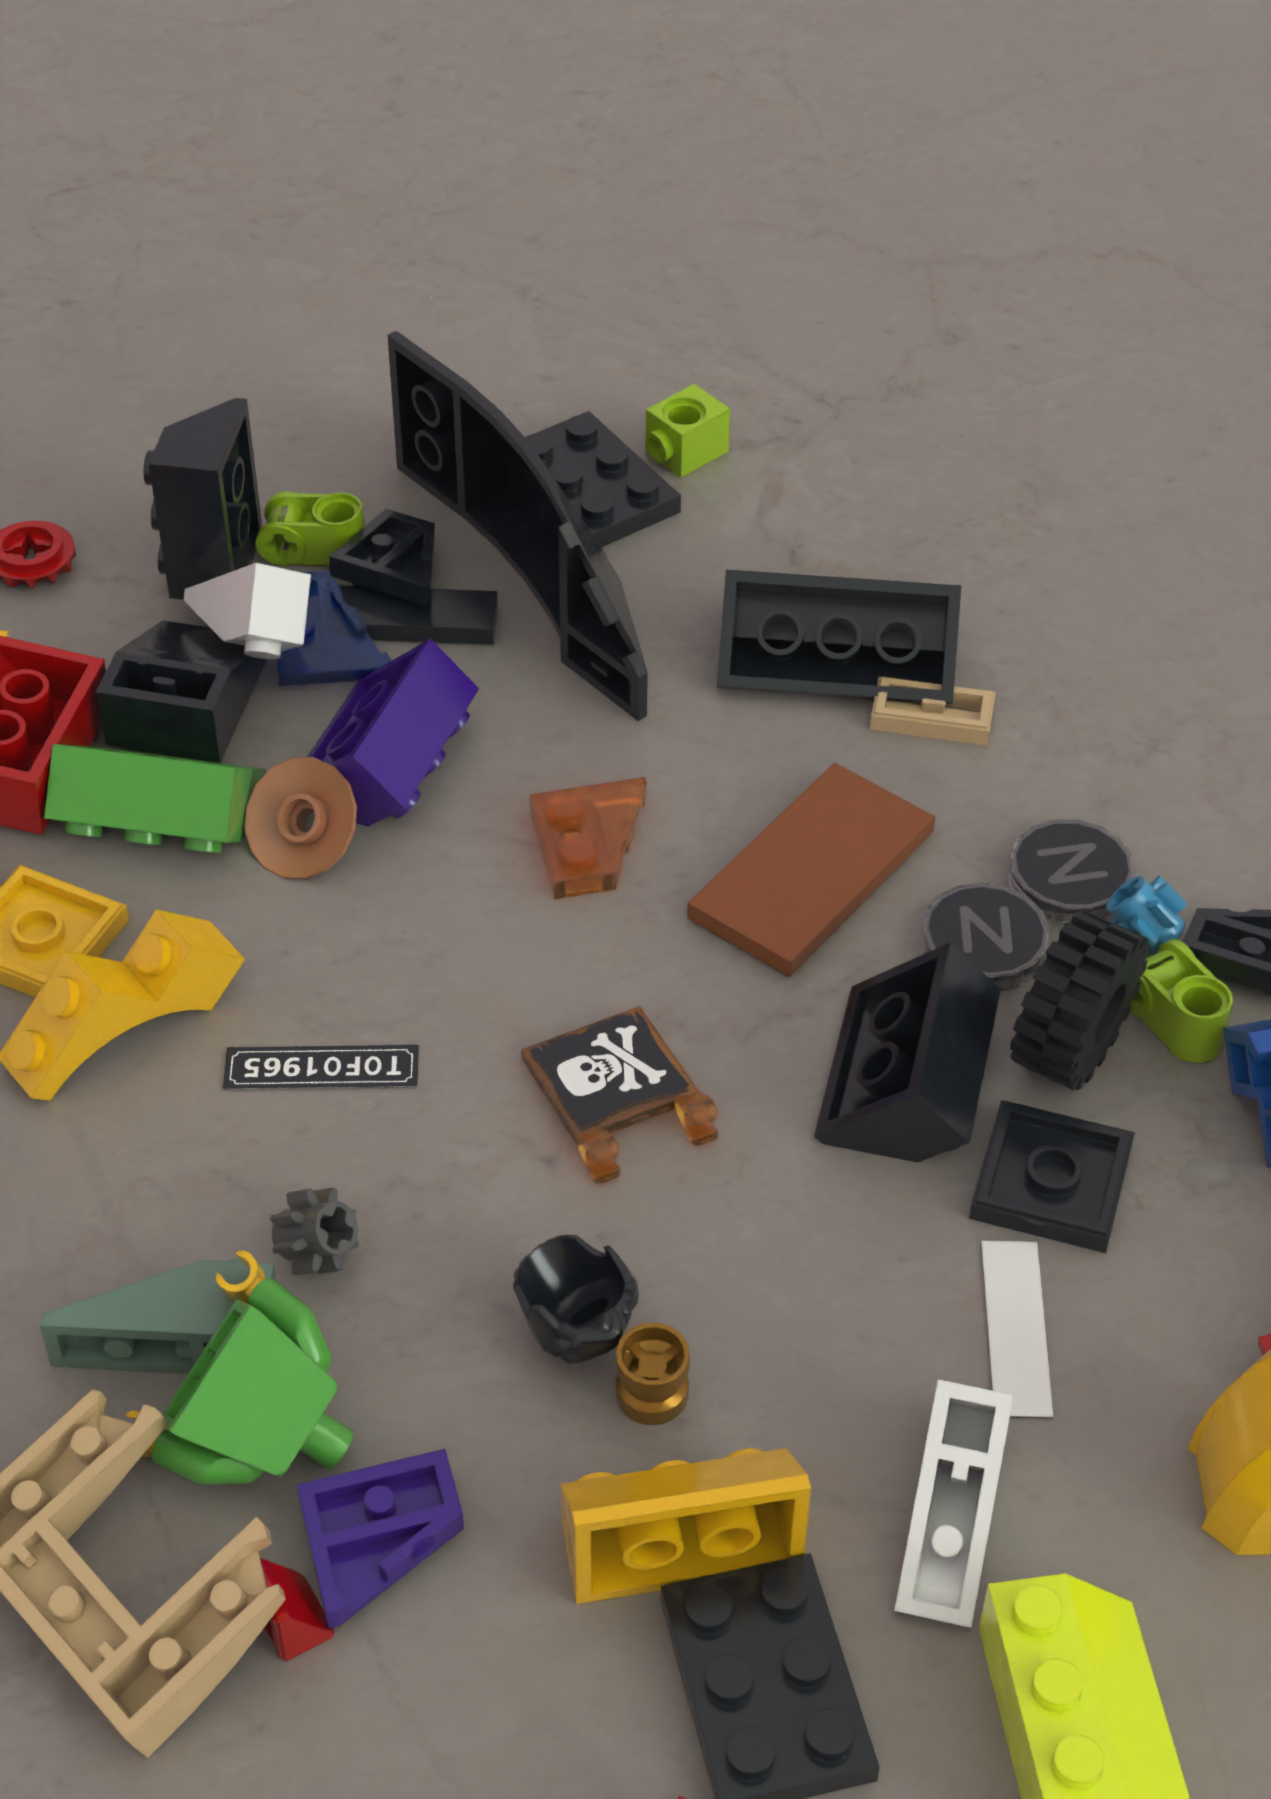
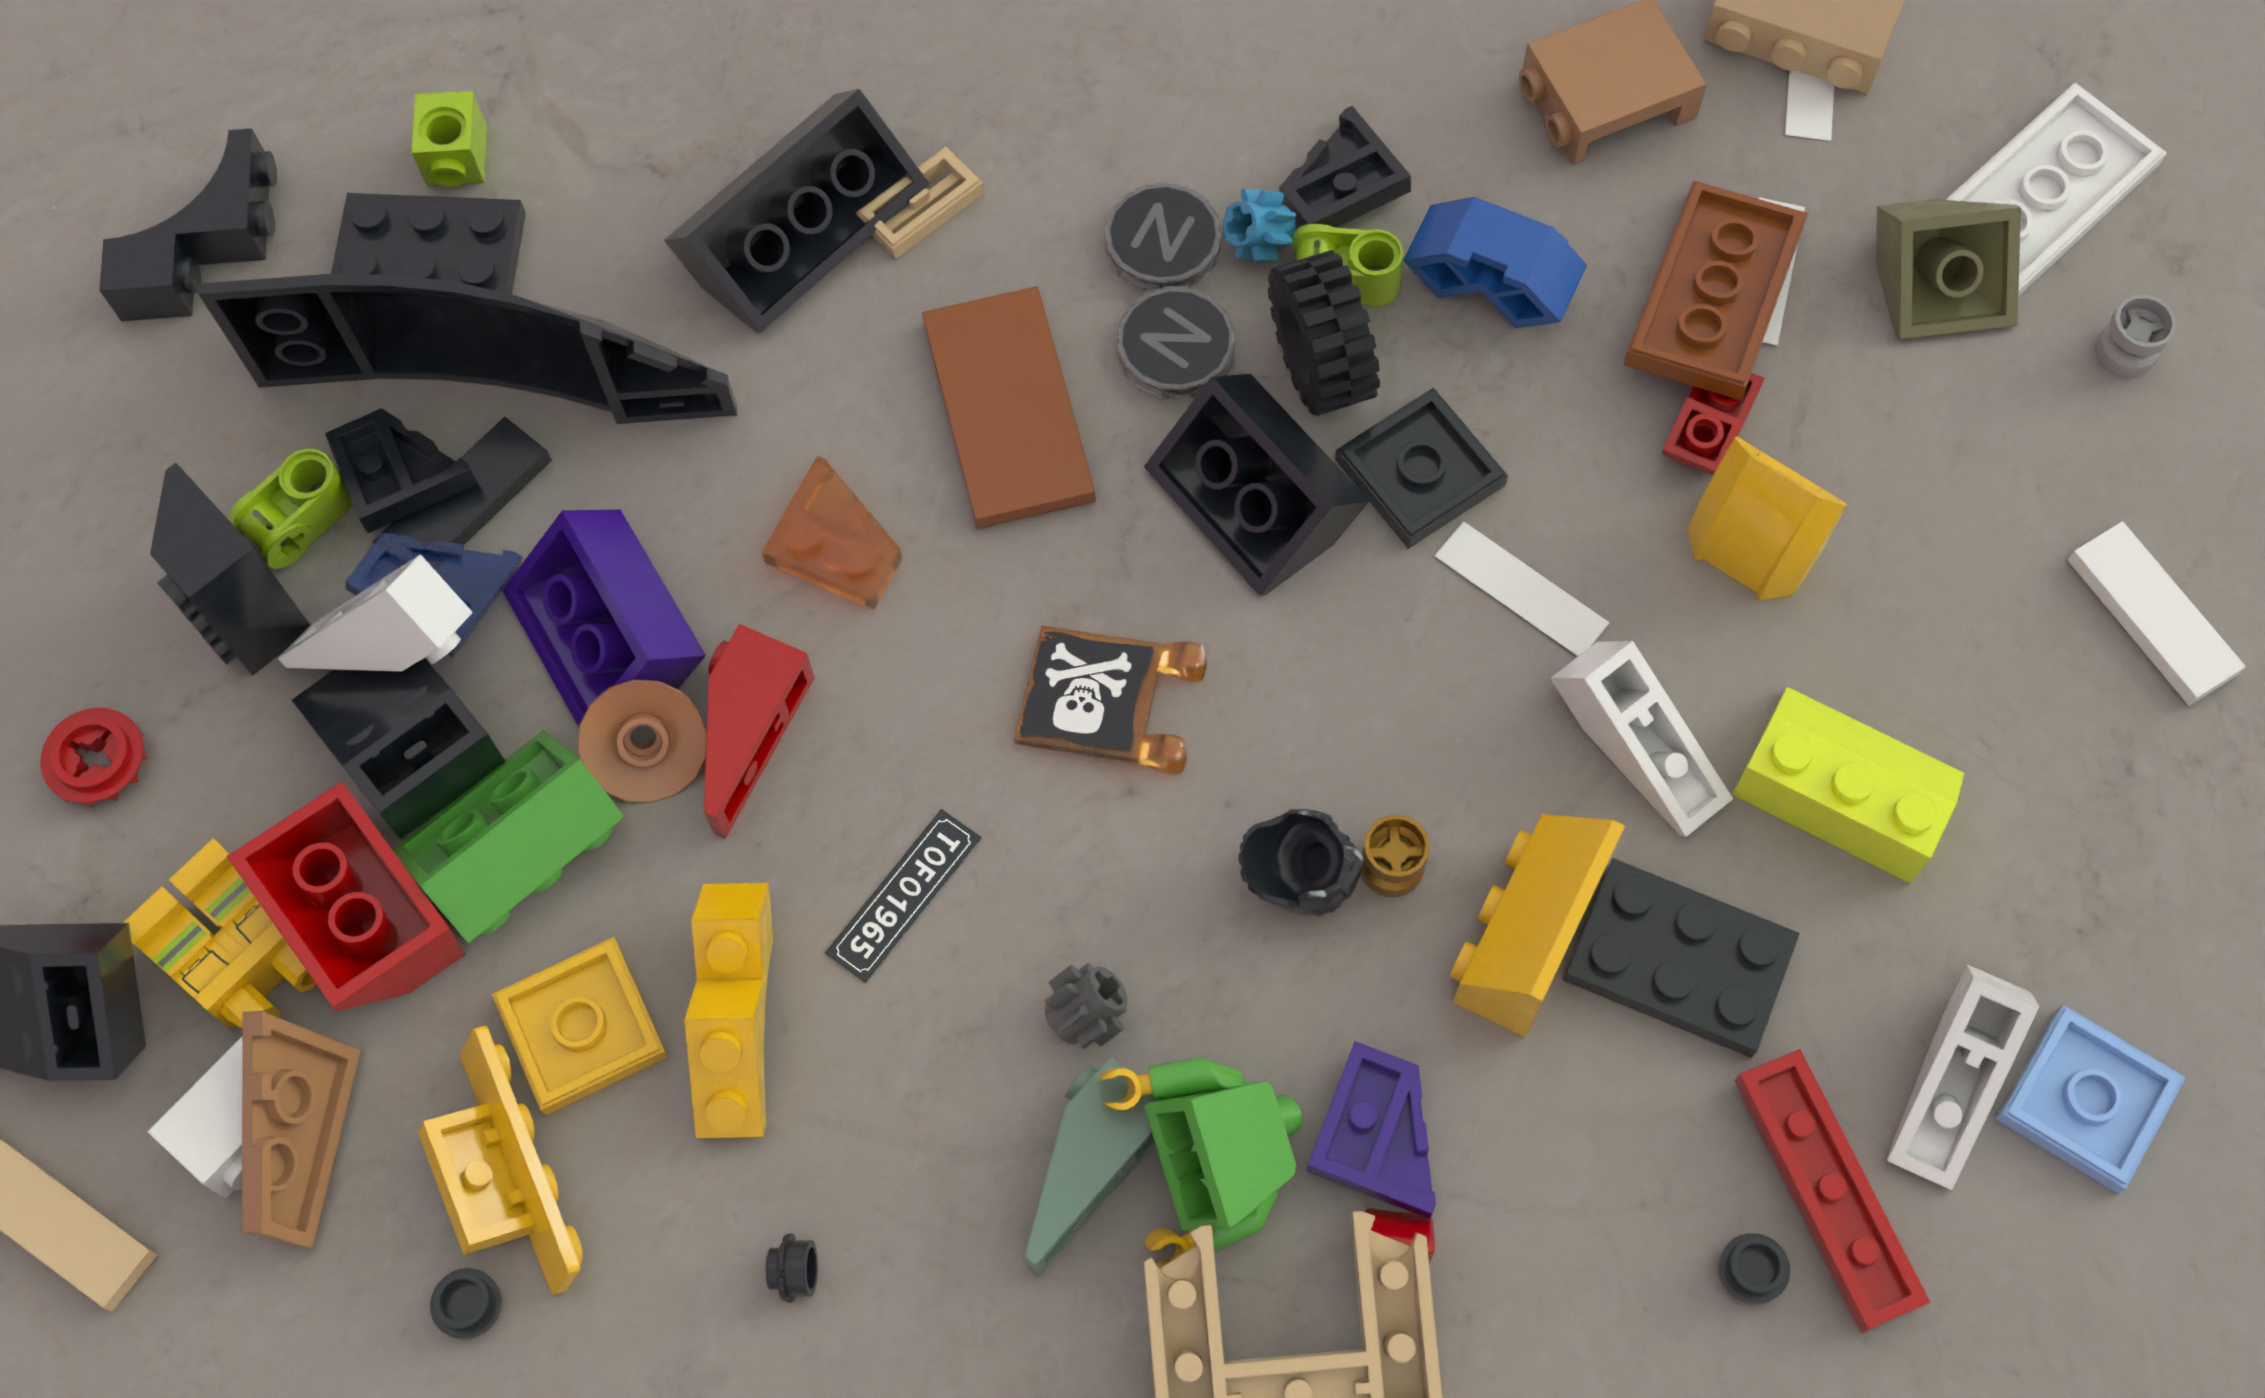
camera: 50 degrees left, 20 degrees up
none -> black arch [99,128,277,322]
none -> red slope [704,624,815,839]

